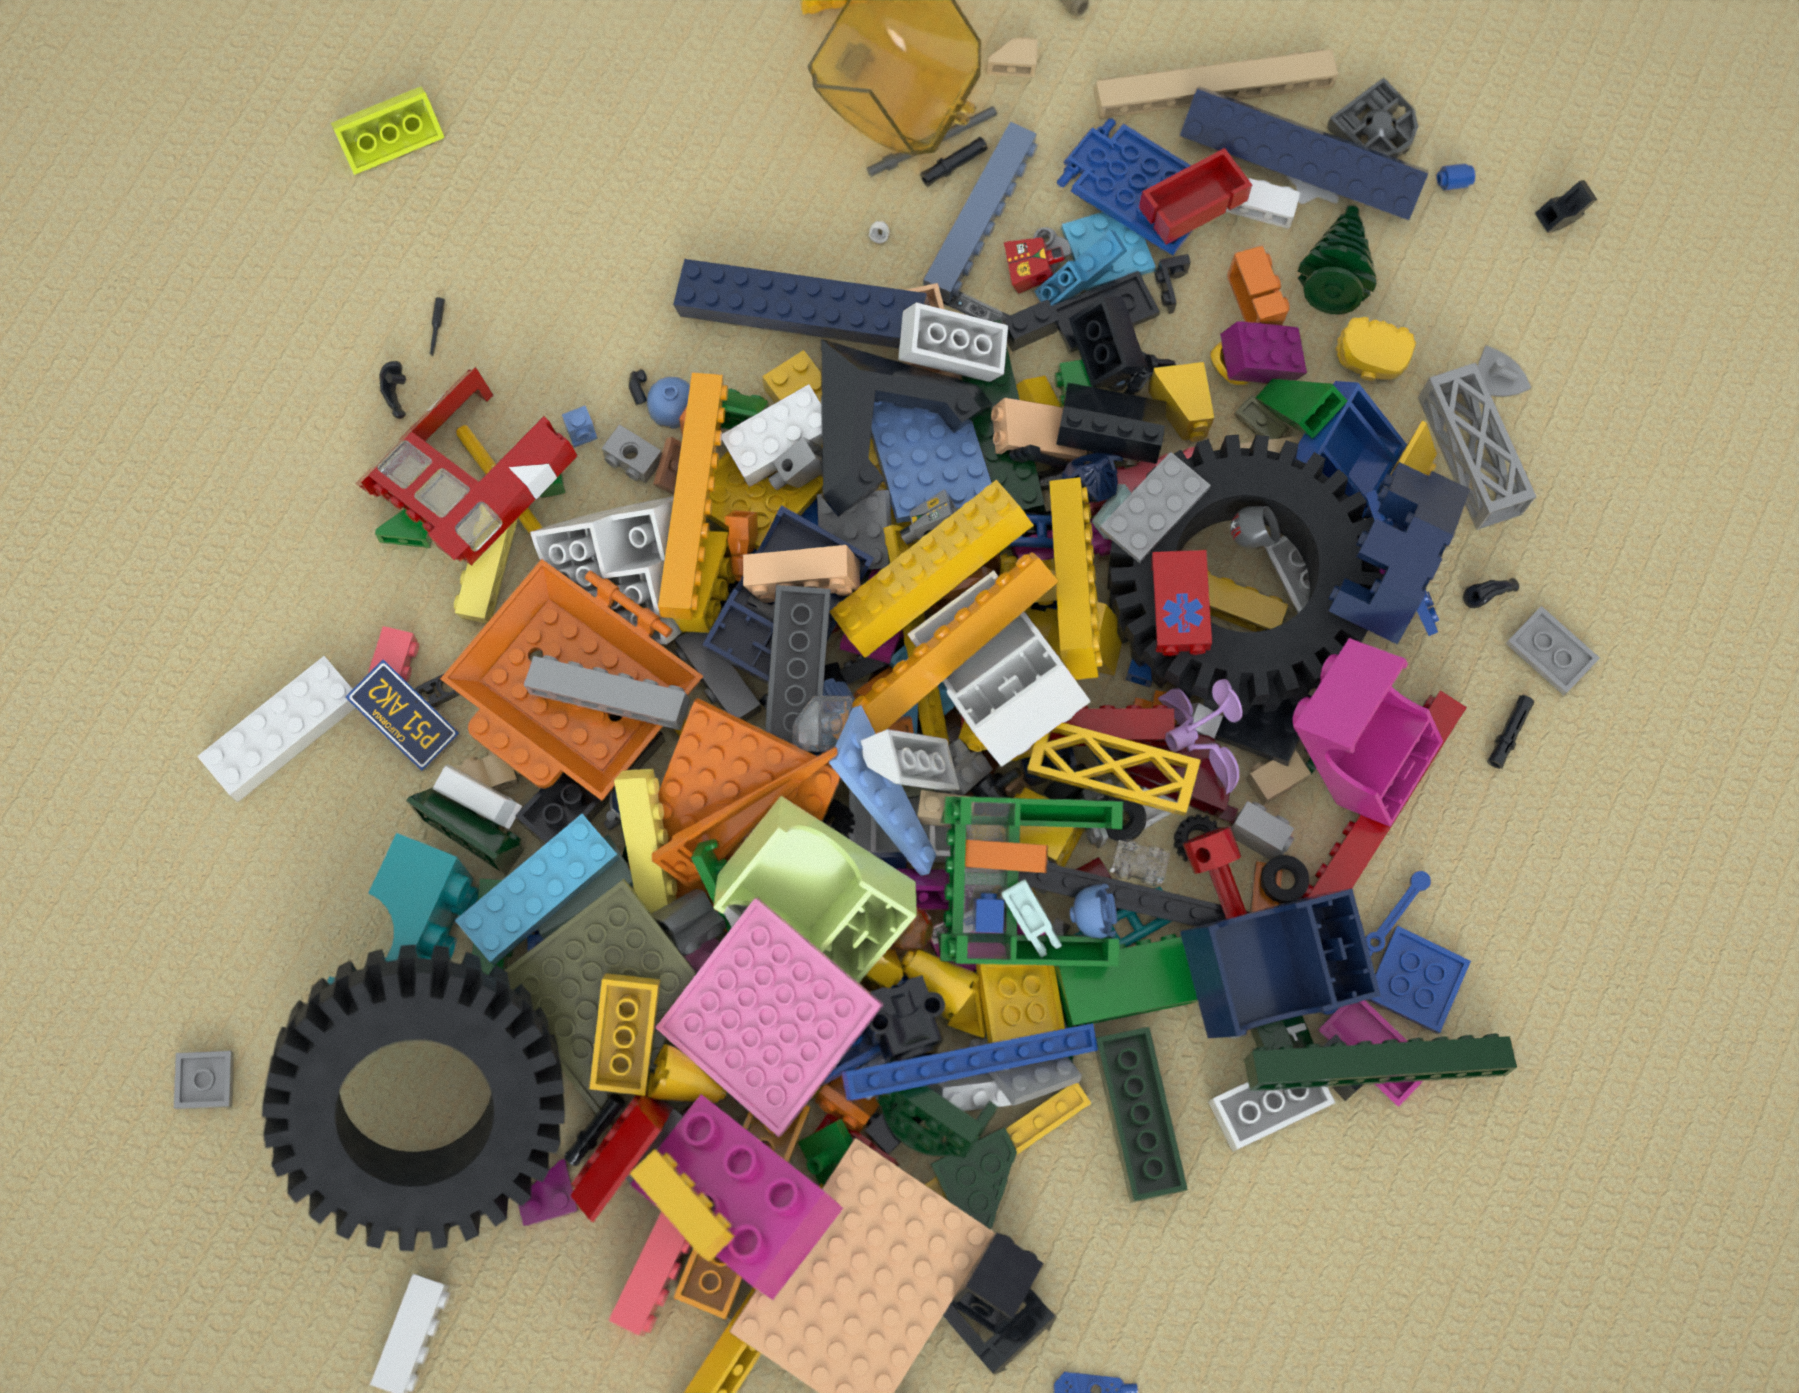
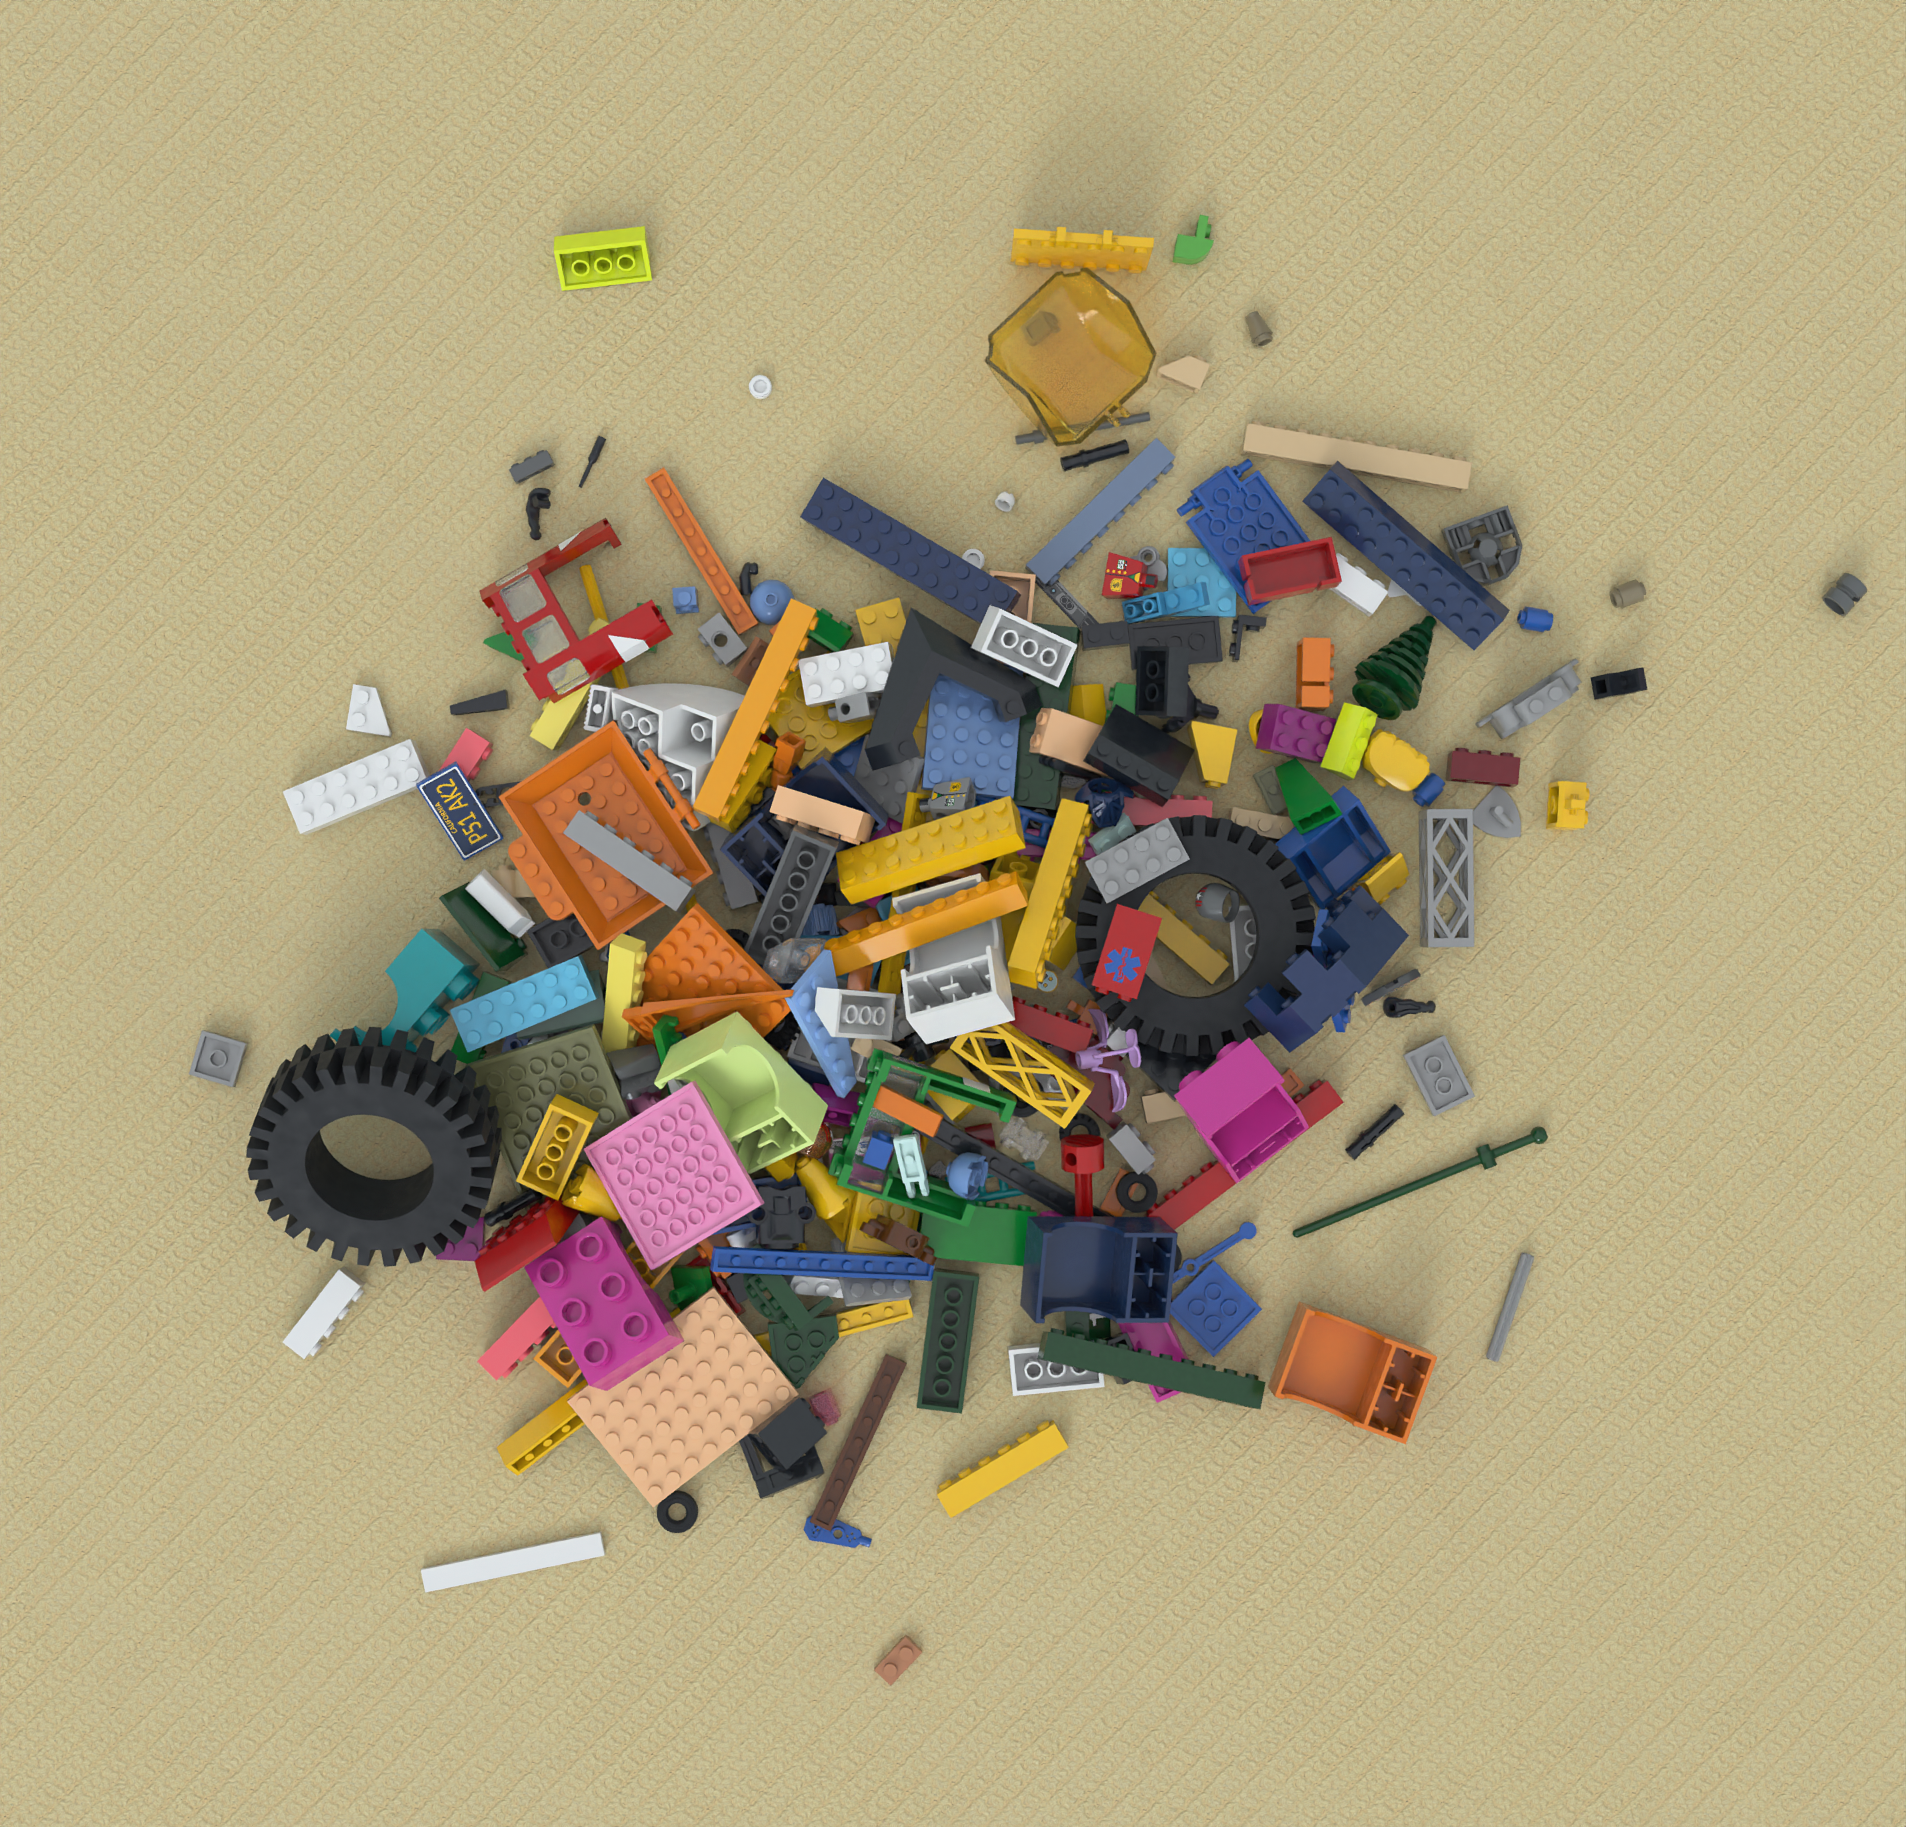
camera: 30 degrees right, 15 degrees up
yellow brick [630,1149,735,1261] -> none
none -> white wing [346,684,392,737]
none -> black piece [450,690,510,716]
none -> dark grey piece [509,450,555,484]
none -> white brick [583,684,619,732]
none -> orange plate [645,468,758,636]
none -> white tile [749,375,772,399]
none -> clear pink brick [809,1388,841,1426]
none -> reddish brown plate [810,1353,907,1531]
none -> reddish brown piece [859,1214,937,1266]
none -> yellow brick [937,1420,1069,1518]
none -> light aqua tile [1037,970,1058,993]
none -> orange piece [1268,1301,1437,1445]
none -> dark green bar [1293,1126,1548,1238]
none -> neon yellow slope [1320,702,1378,781]
none -> dark grey tile [1361,969,1421,1006]
none -> blue brick [1412,773,1445,807]
none -> dark red brick [1446,748,1520,788]
none -> light grey brick [1475,658,1582,739]
none -> light grey axle [1486,1253,1534,1362]
none -> yellow hinge [1546,781,1590,830]
none -> dark tan brick [1610,579,1646,608]
none -> dark grey wheel [1822,573,1867,616]

